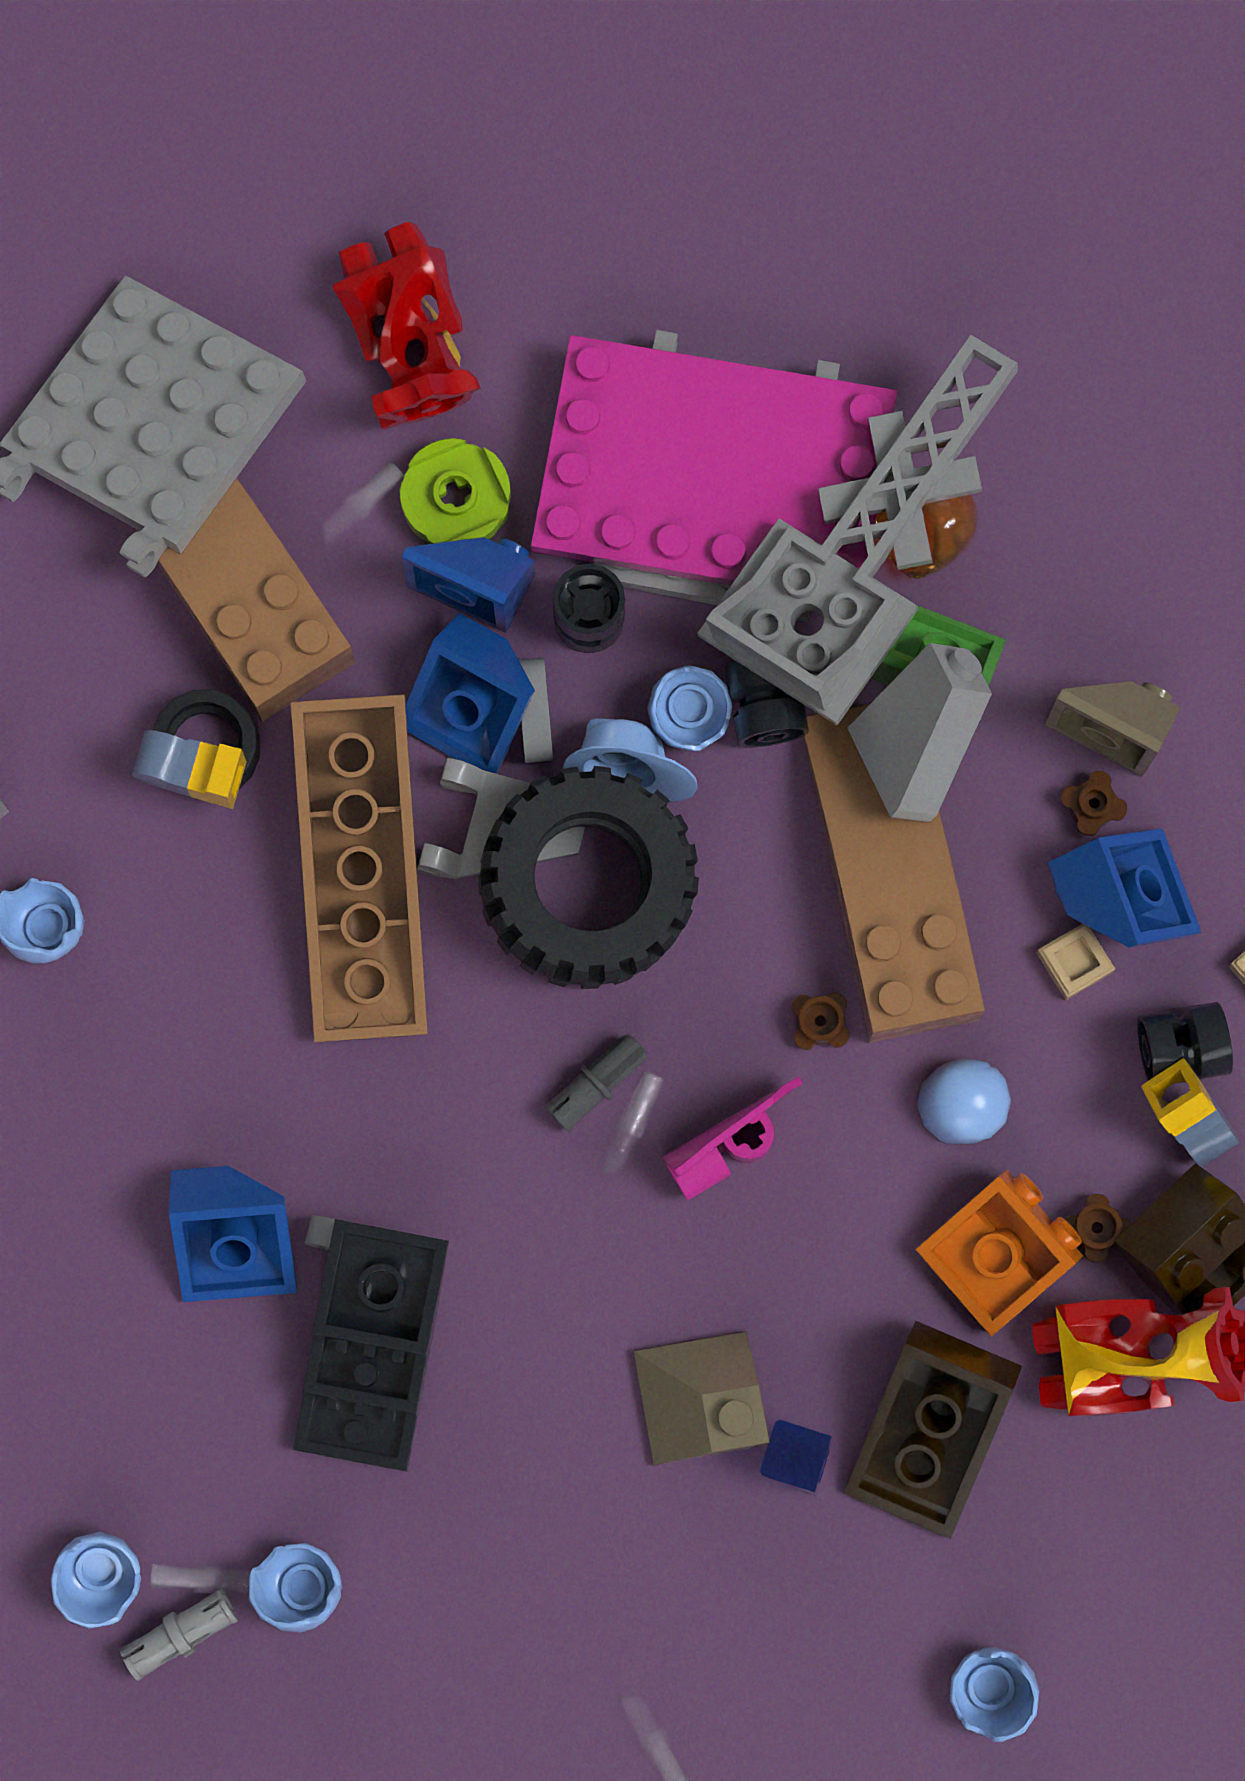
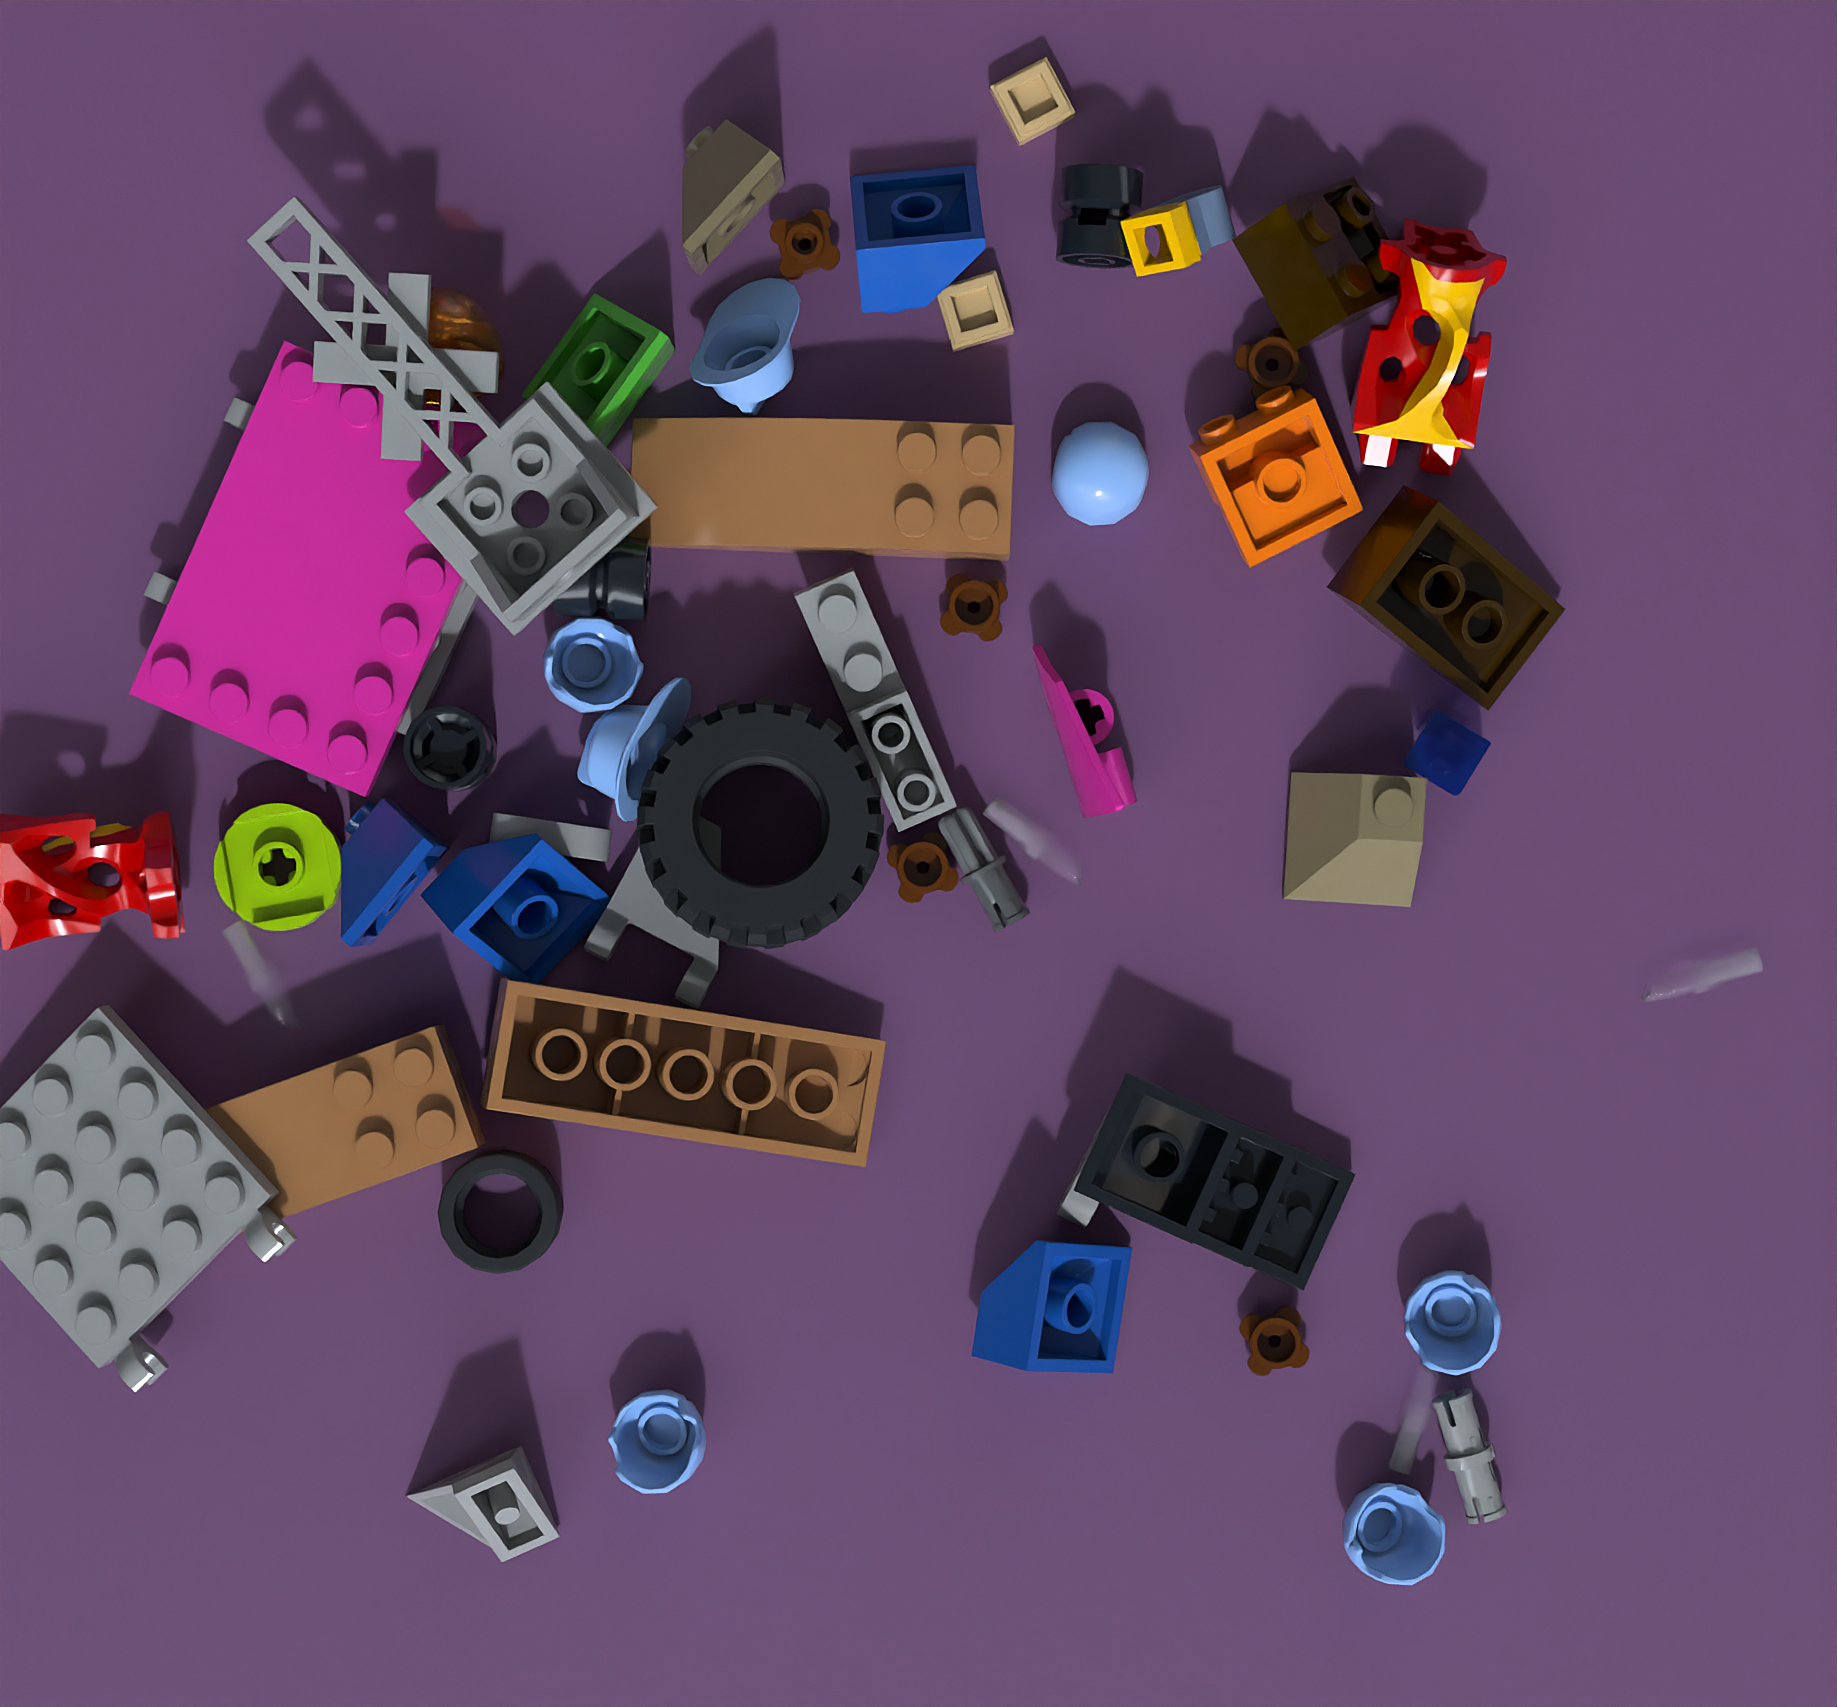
camera: 75 degrees left, 10 degrees up
leg [131,730,247,809] -> none
light grey slope [847,643,992,822] -> none
light blue hair [950,1647,1040,1742] -> none
none -> light blue piece [689,278,801,416]
none -> light grey slope [793,568,957,832]
none -> reddish brown plate [887,832,959,904]
none -> reddish brown plate [1239,1306,1310,1376]

